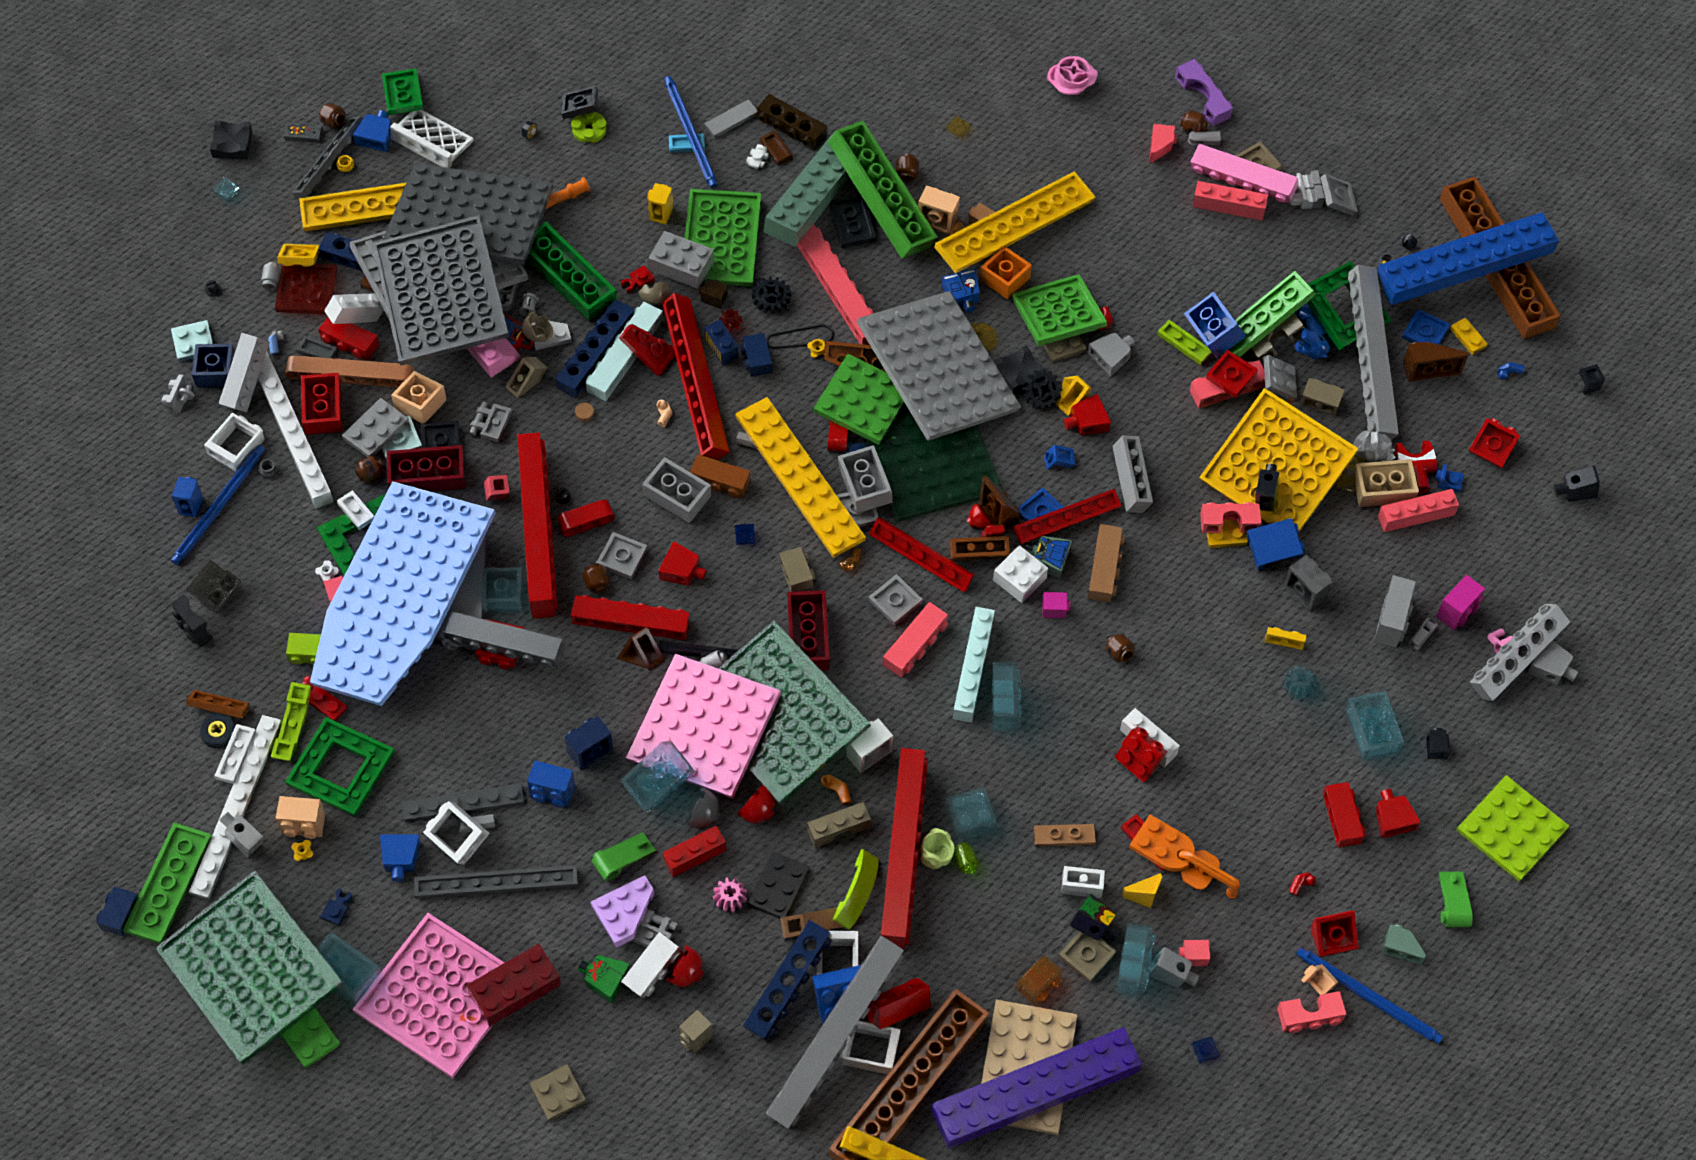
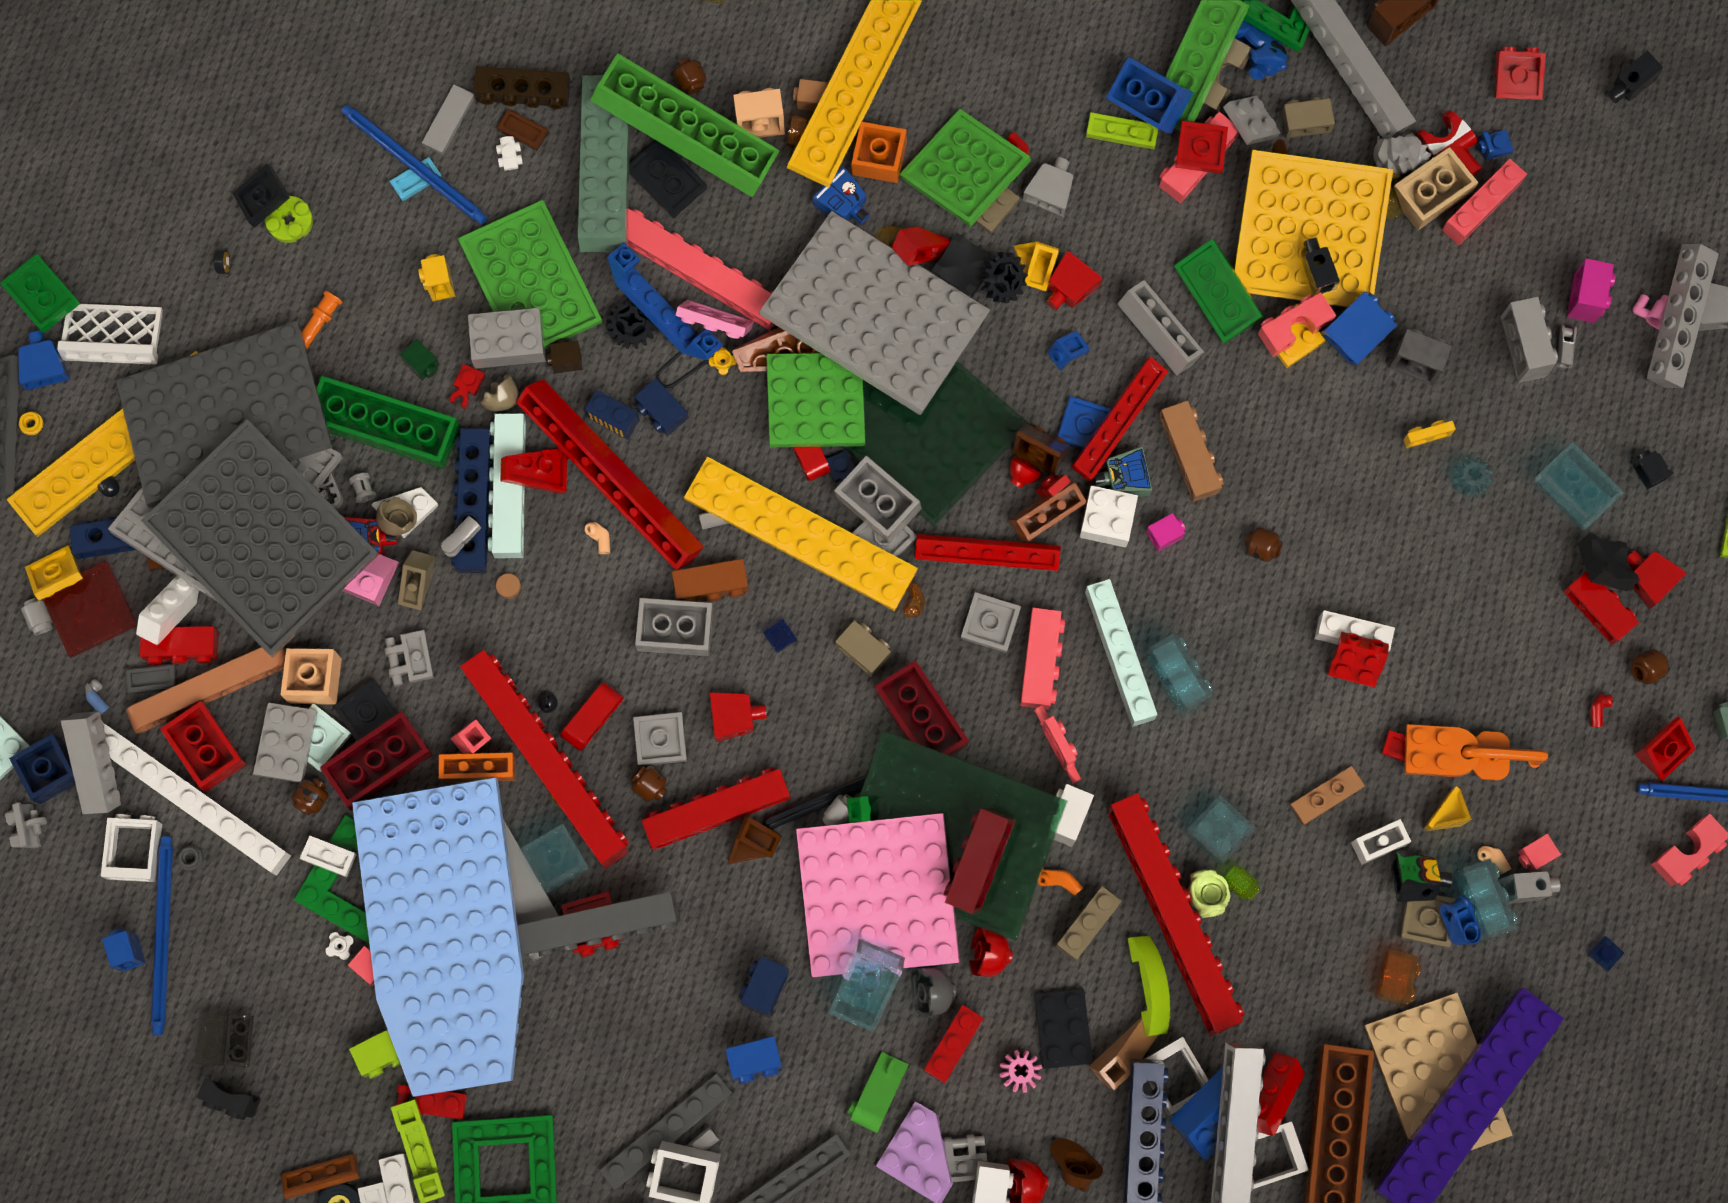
camera: 30 degrees left, 15 degrees up
clear red gear [719,308,742,332] -> none
light nougat bracket [1301,964,1338,995] -> none
none -> black hinge [97,477,120,497]
none -> dark green brick [400,339,439,381]
none -> orange brick [439,753,516,783]
none -> light grey bar [441,516,481,557]
none -> blue slope [607,243,723,360]
none -> bright pink plate [675,300,754,339]
none -> green plate [847,796,871,823]
none -> red slope [892,226,950,266]
none -> dark red brick [944,808,1016,914]
none -> coral plate [1034,706,1082,784]
none -> reddish brown piece [1050,1138,1103,1192]
none -> green plate [1174,239,1264,344]
none -> blue piece [1440,896,1482,945]
none -> light nougat arm [1477,846,1512,874]
none -> black brick [1577,533,1640,591]
none -> reddish brown head [1631,649,1669,685]

